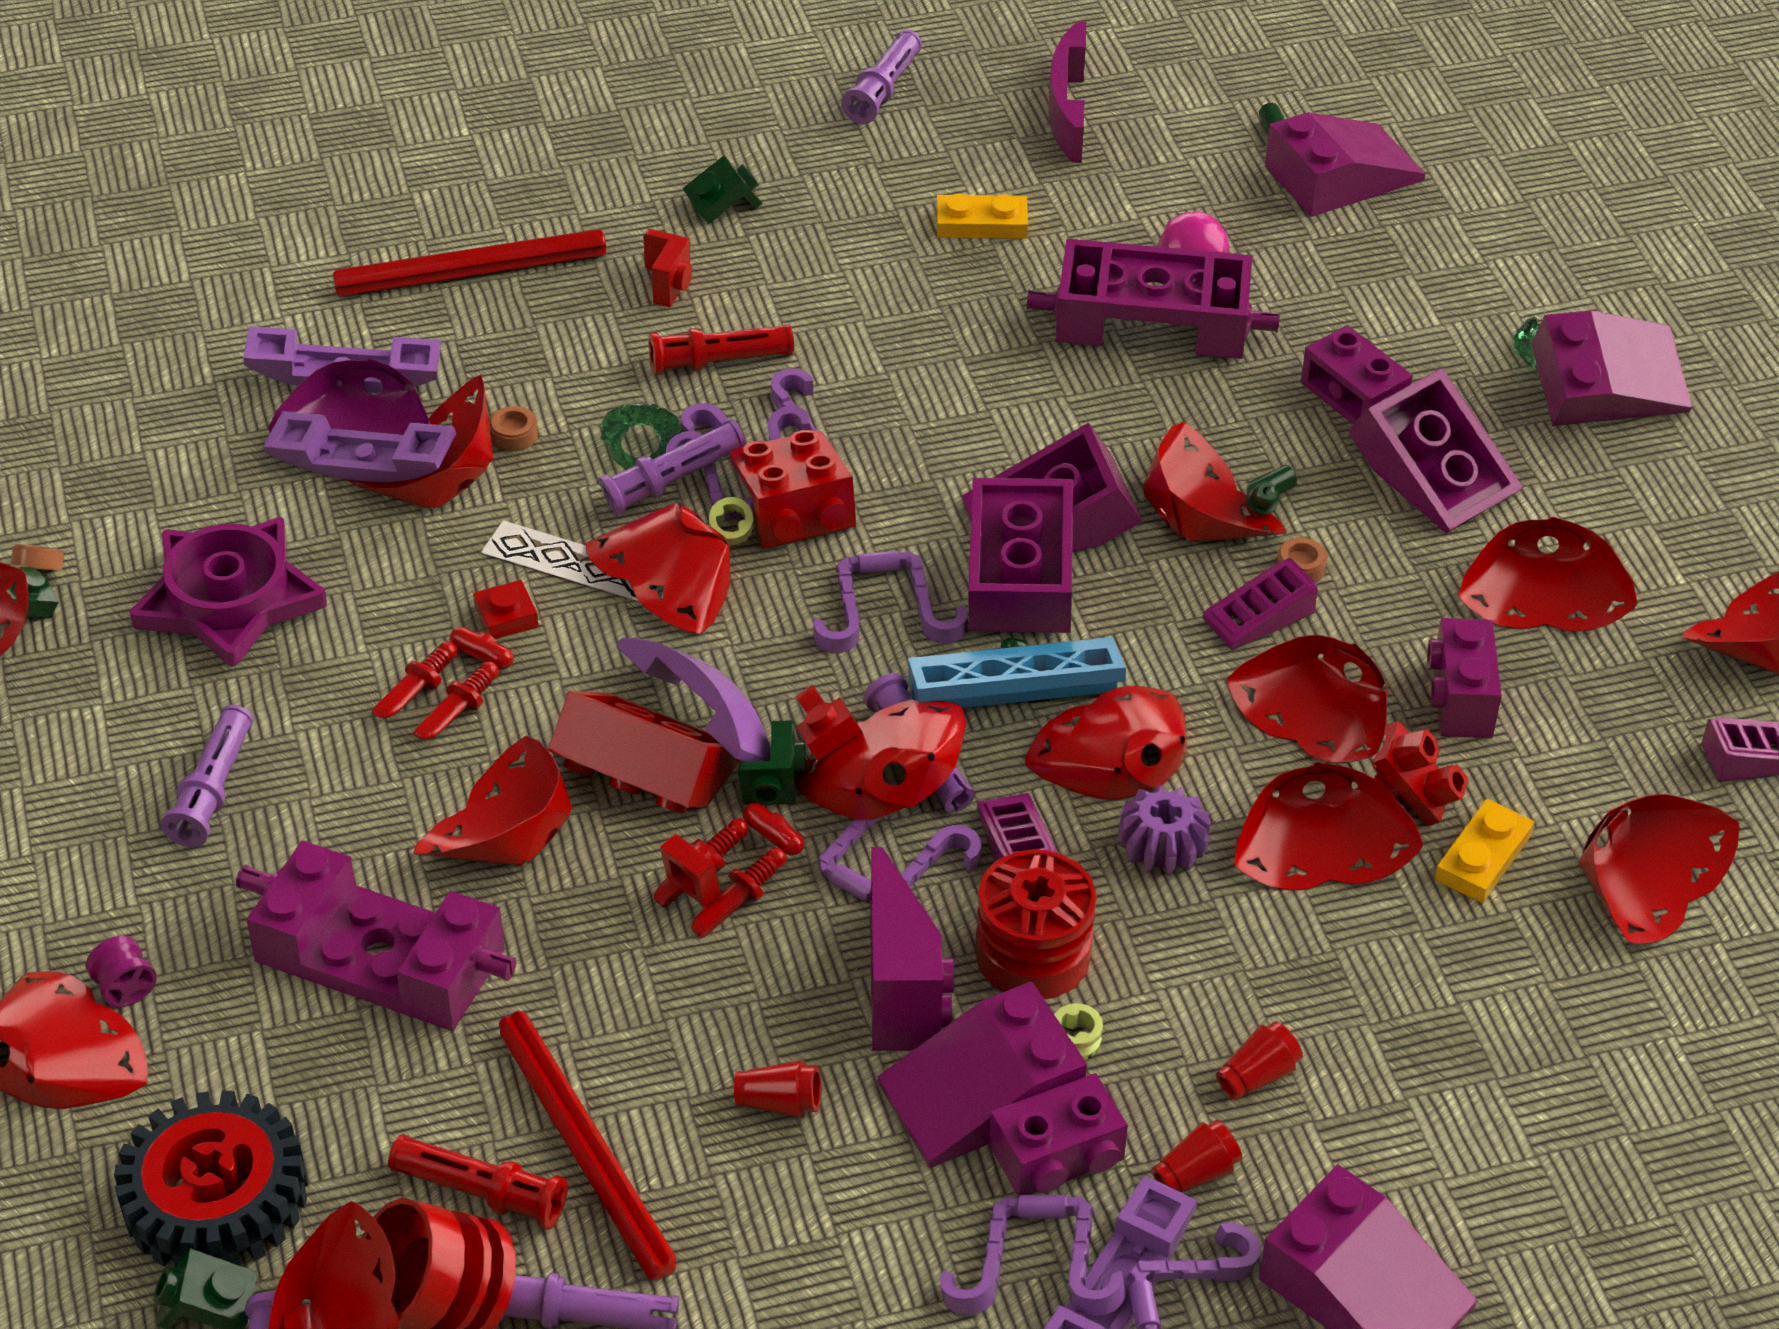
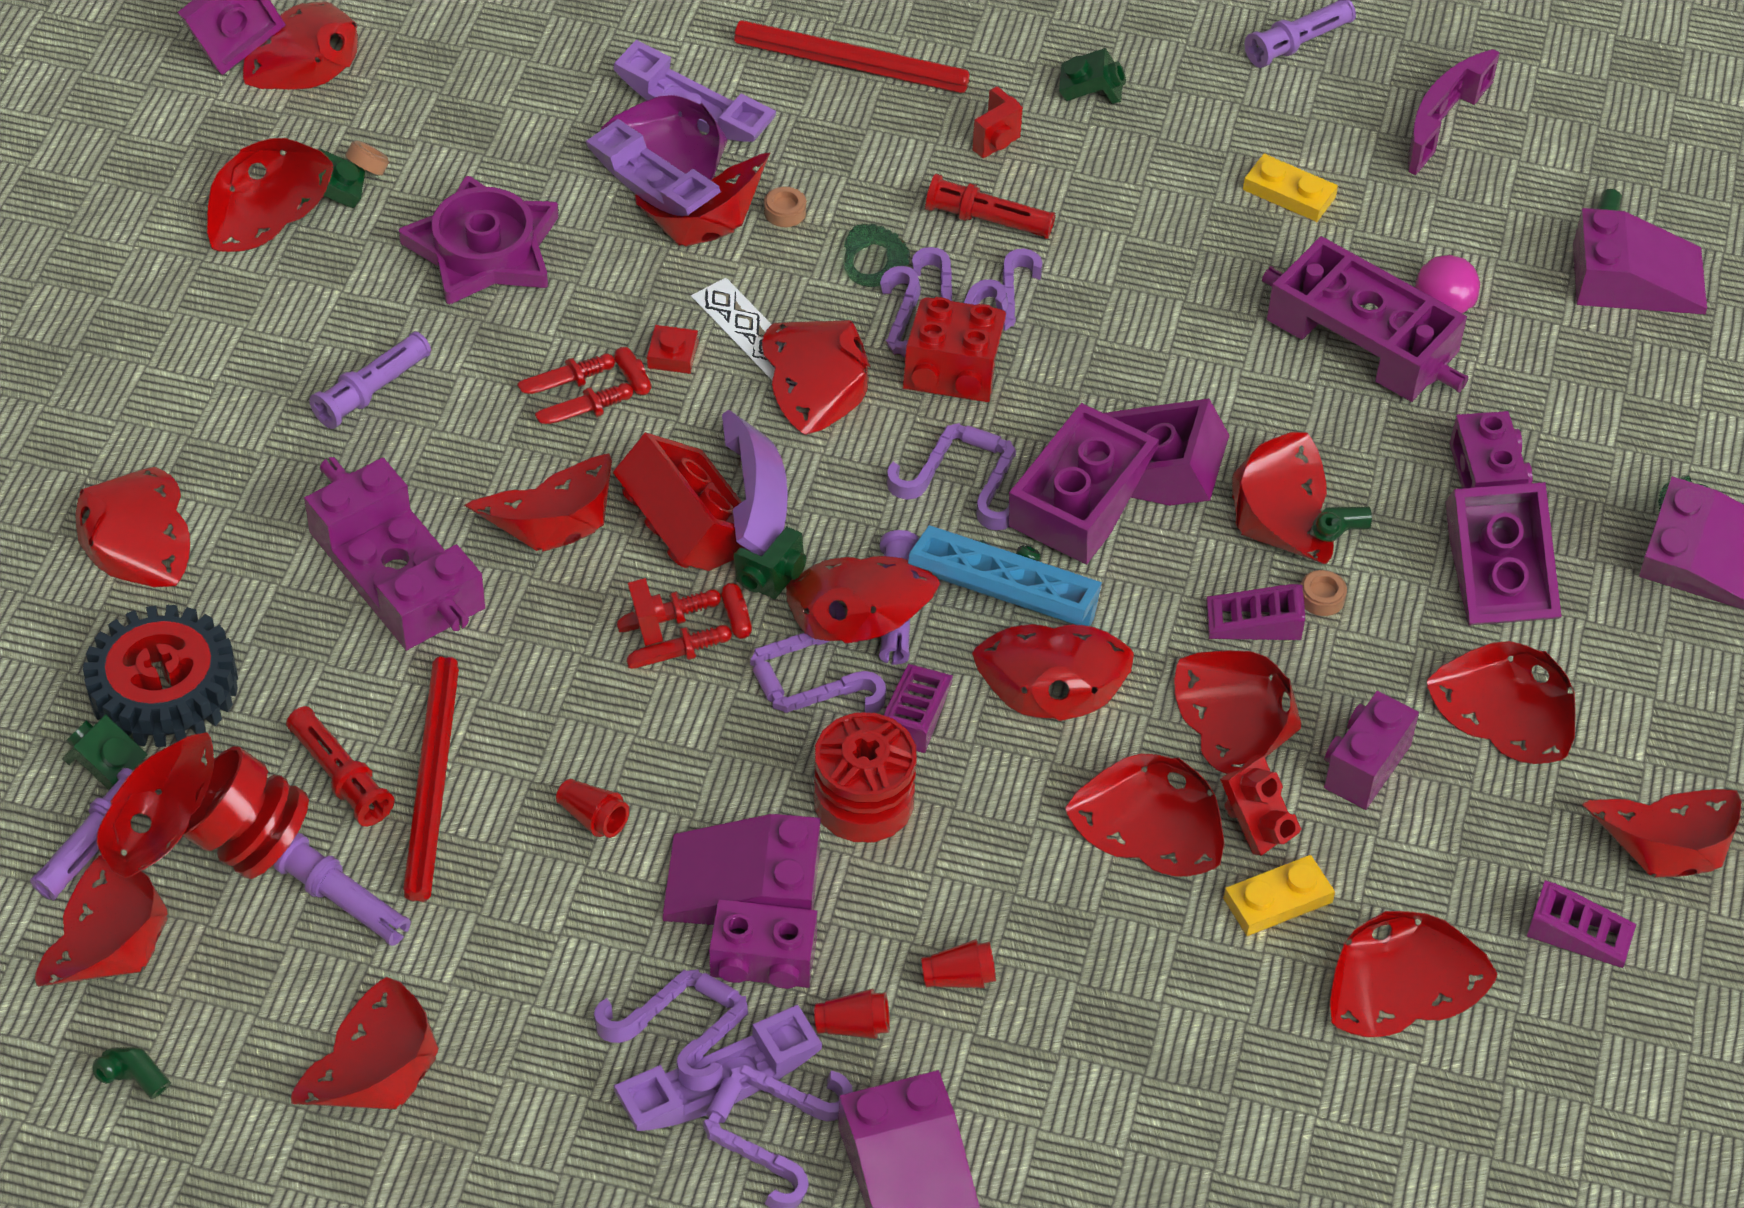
camera: 30 degrees right, 5 degrees up
magenta wheel [85,935,157,1008] -> none
medium lavender pin [598,419,746,517] -> none
yellowish green bush [709,497,754,547] -> none
red plate [796,684,862,761] -> none
magenta slope [870,847,954,1051] -> none
yellowish green bush [1054,1003,1103,1060] -> none
medium lavender gear [1118,783,1211,877] -> none

